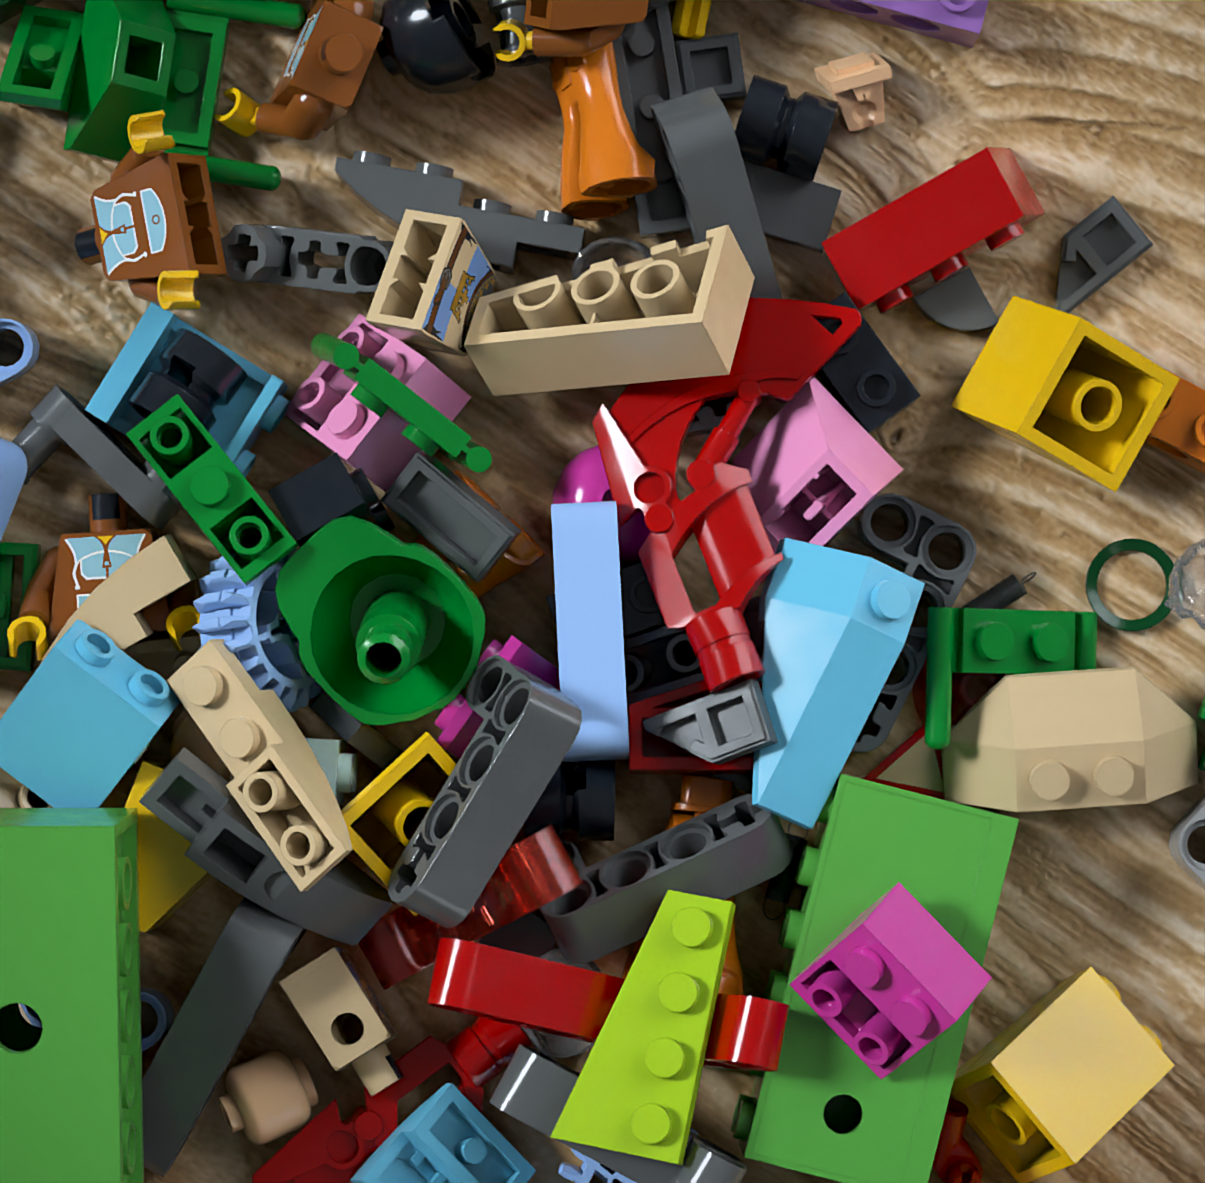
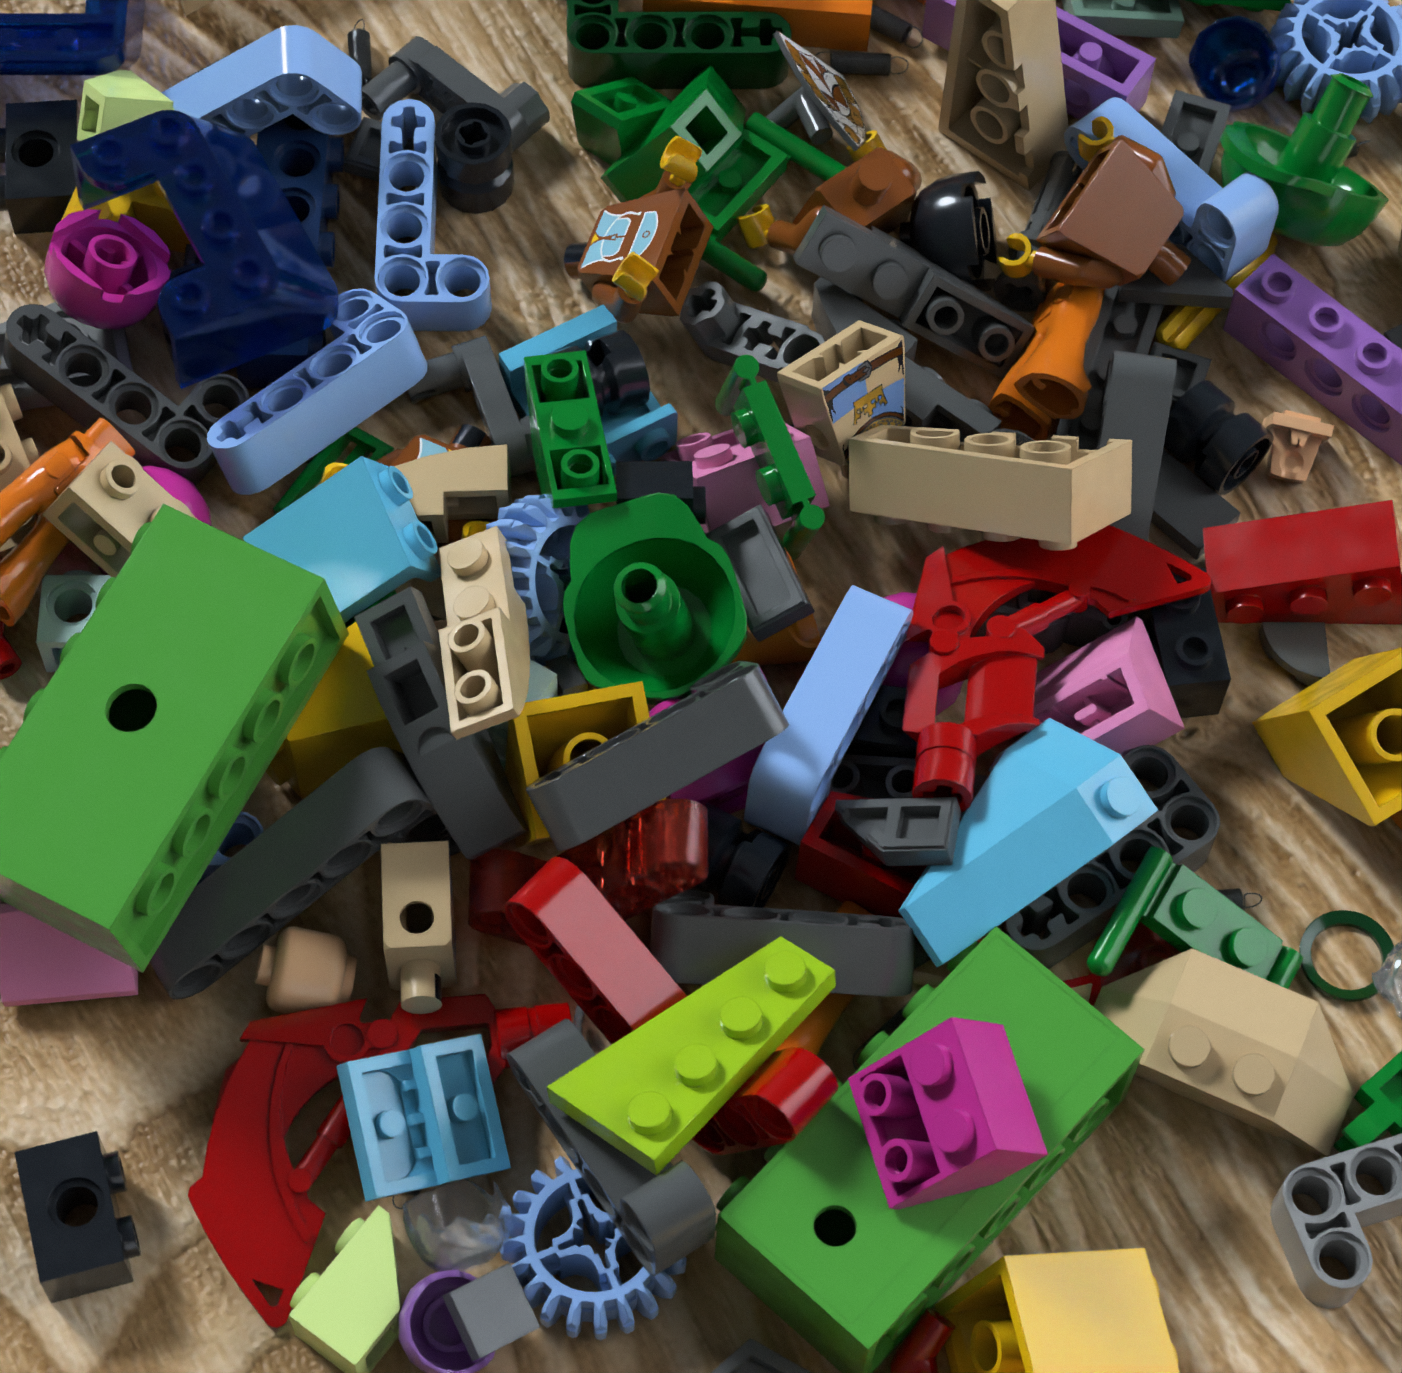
camera: 30 degrees right, 25 degrees down
none -> dark grey slope [793,205,1035,379]

